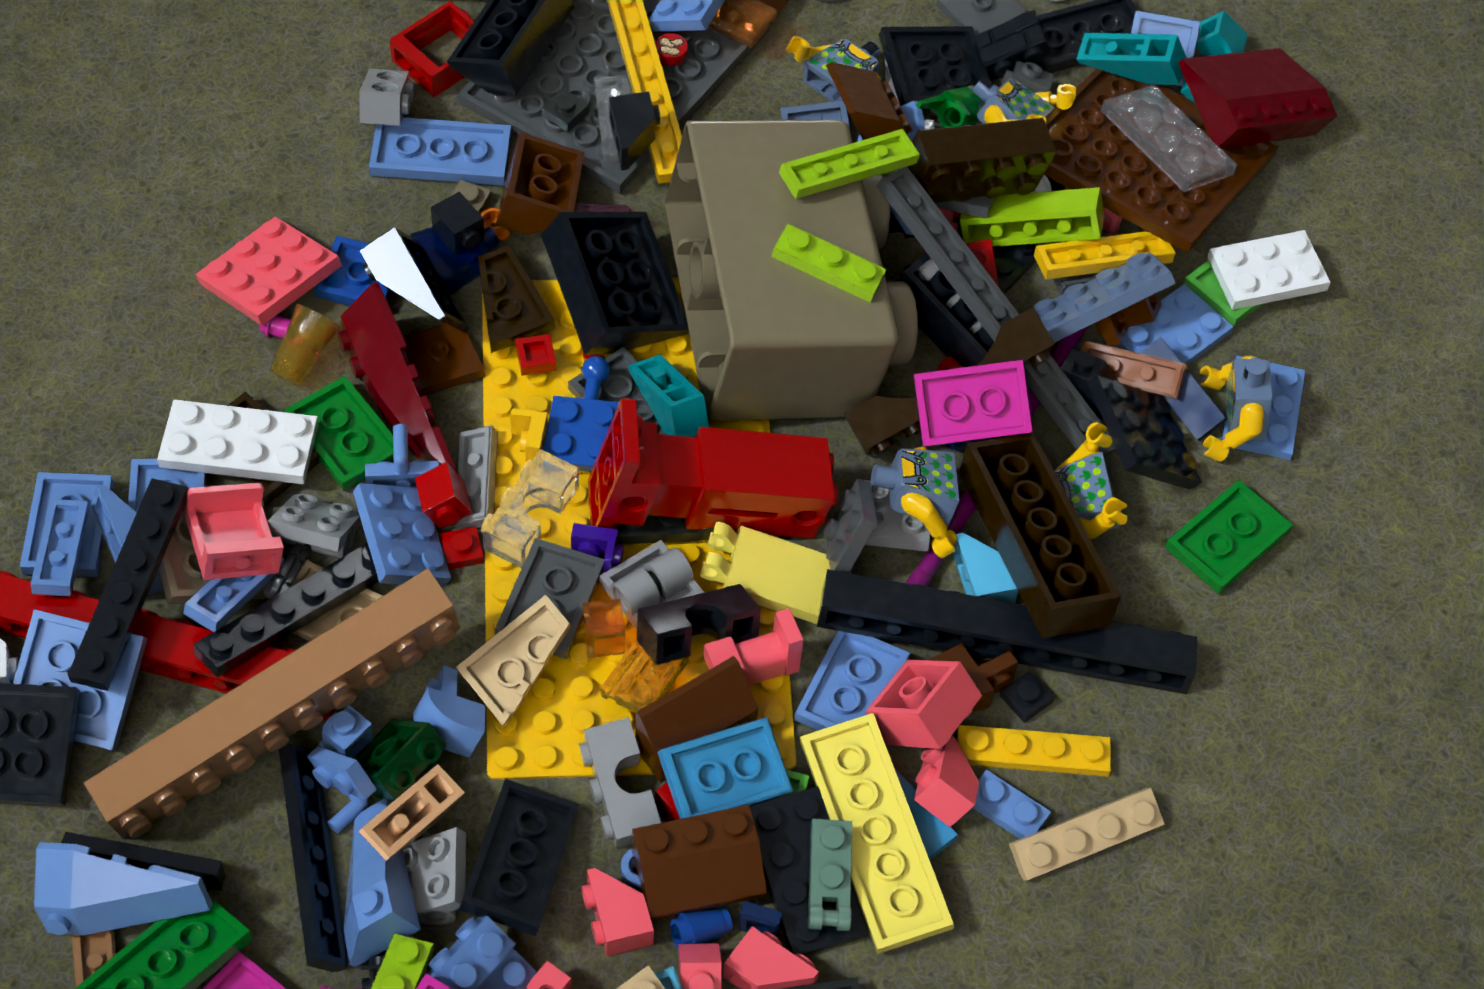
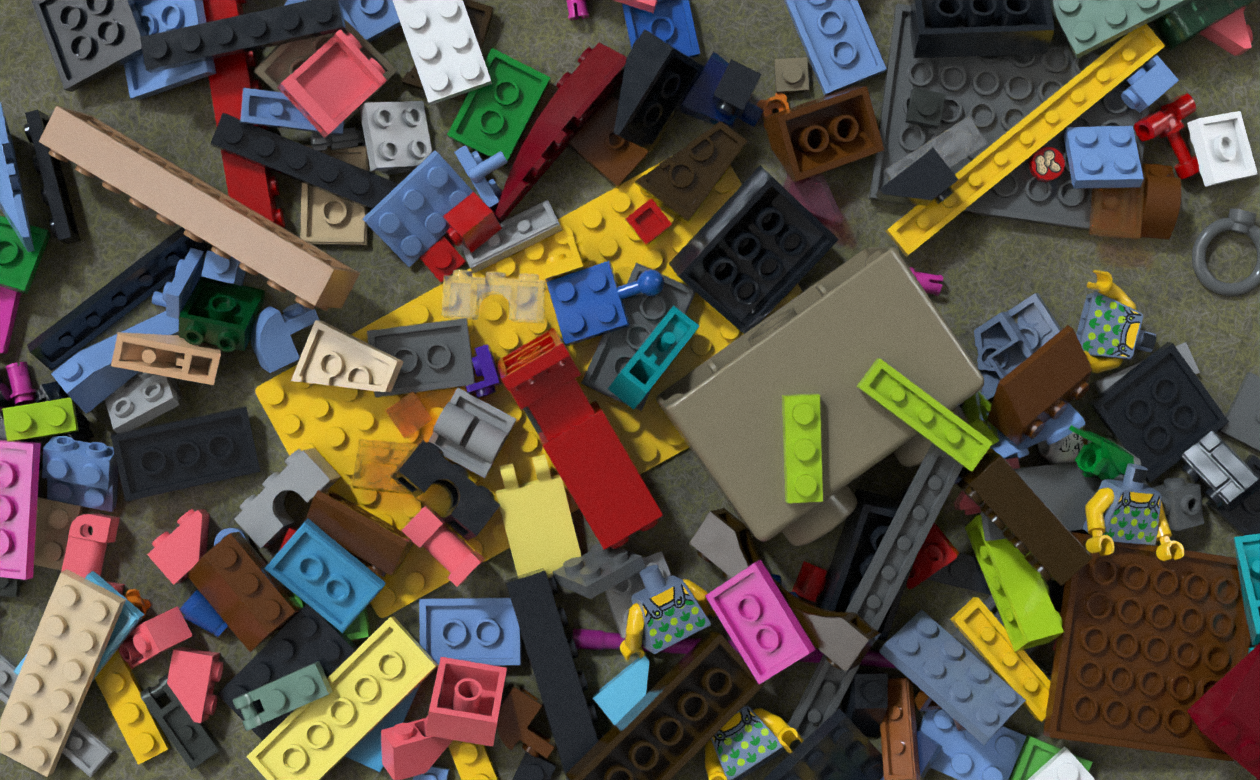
camera: 70 degrees right, 30 degrees up
clear yellow plant [269,304,341,387] -> none
dark blue tile [738,901,783,937] -> none
clear plate [1100,85,1237,192] -> none

